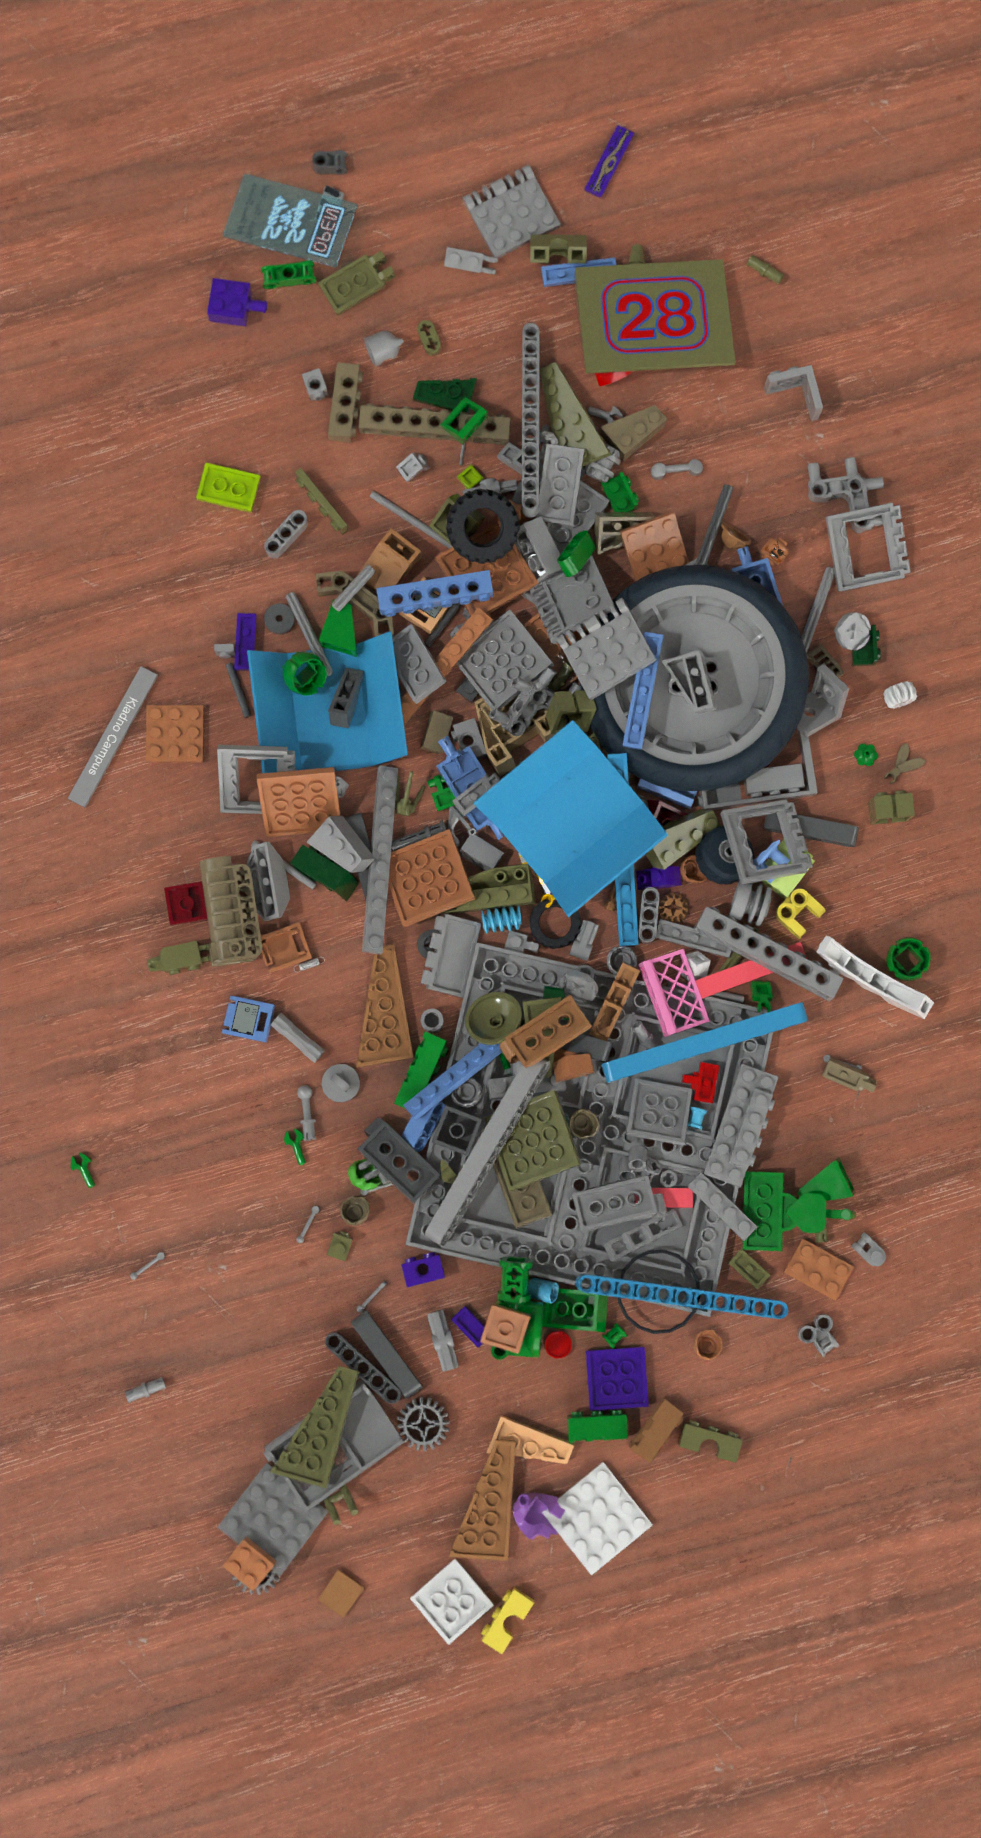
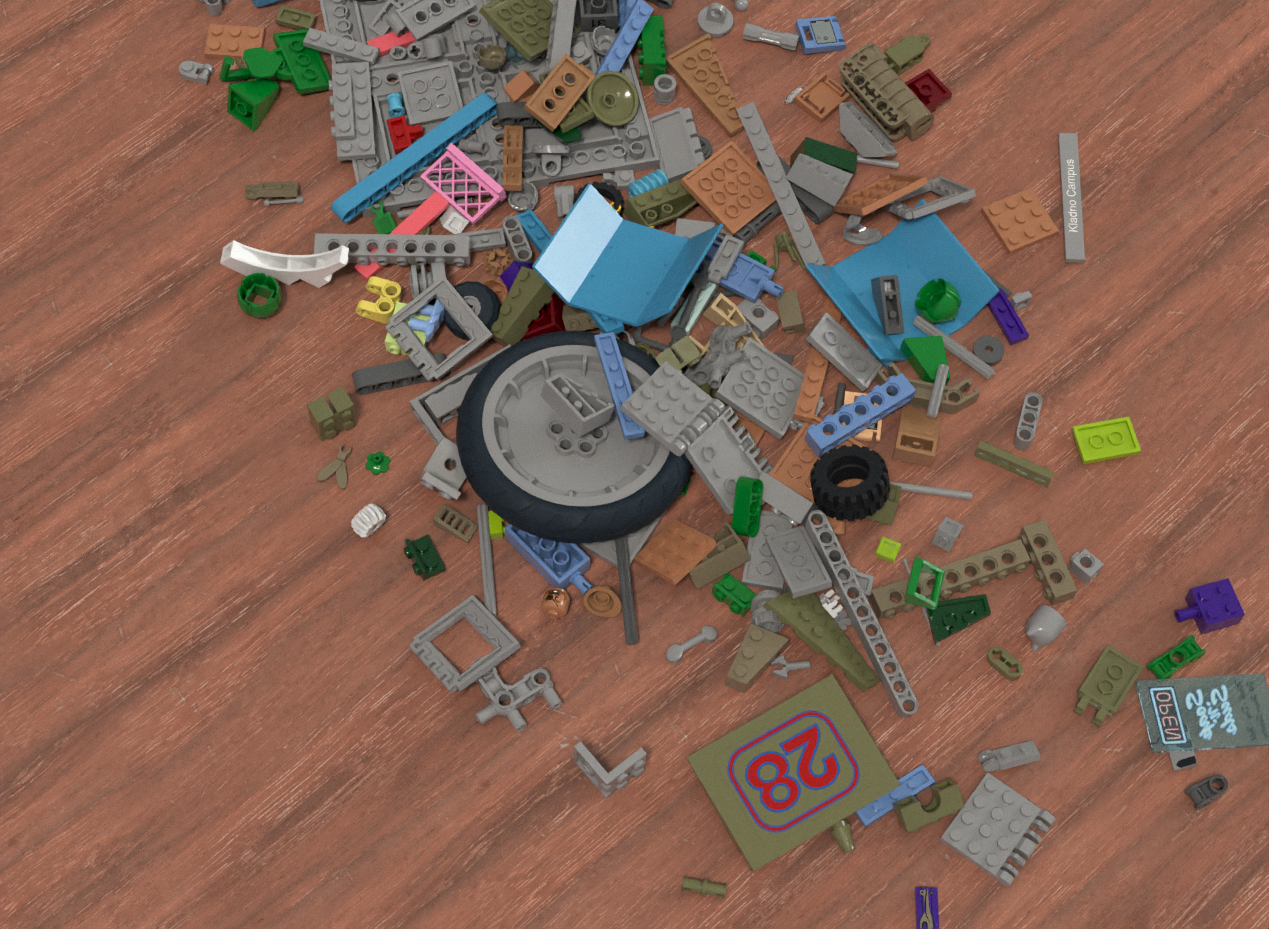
camera: 150 degrees right, 20 degrees down
light grey axle [462,478,518,495] -> none
light grey tile [834,612,871,650] -> none

